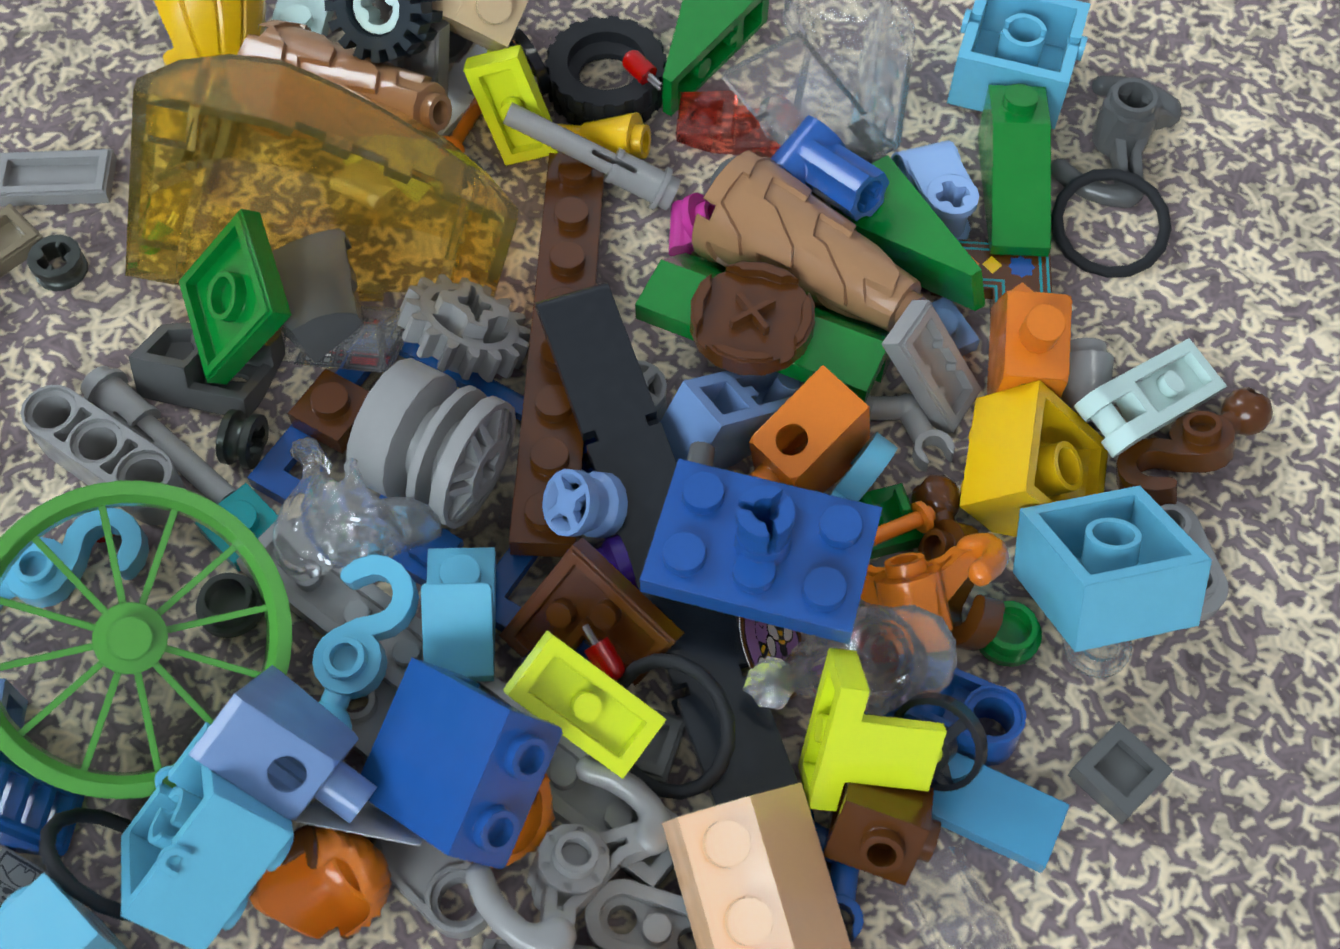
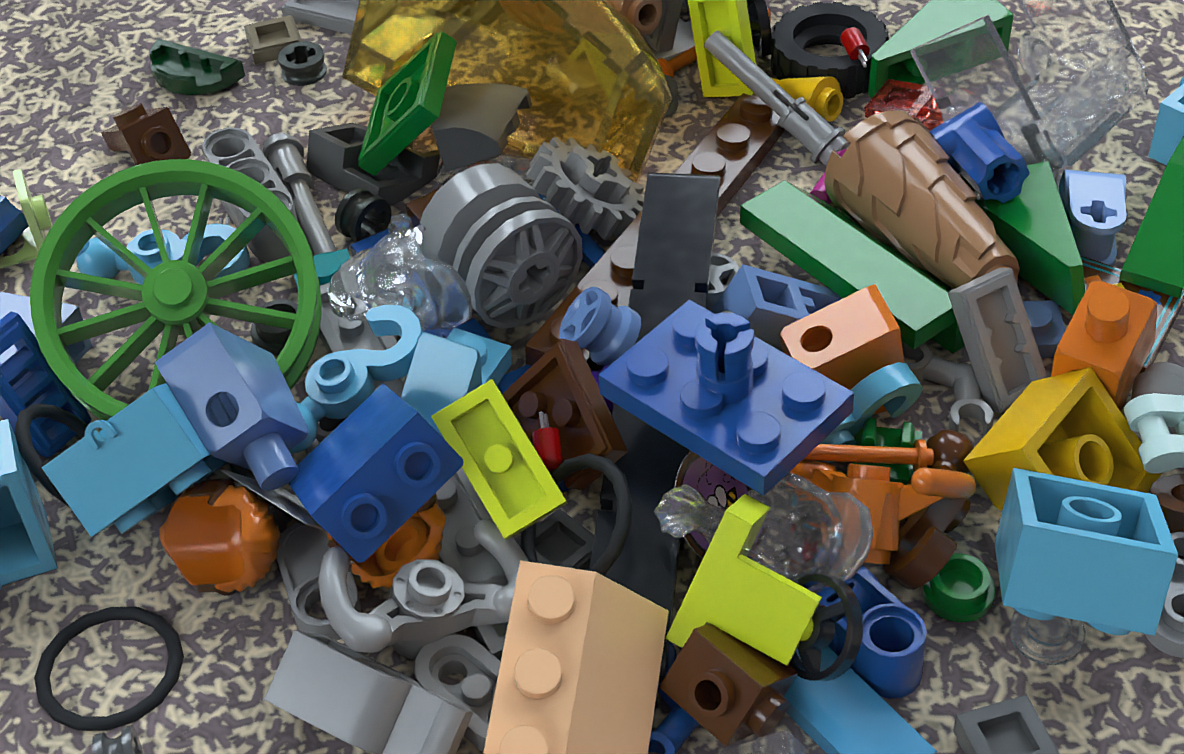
camera: 30 degrees right, 15 degrees down
reddish brown tile [690,261,815,376] -> none

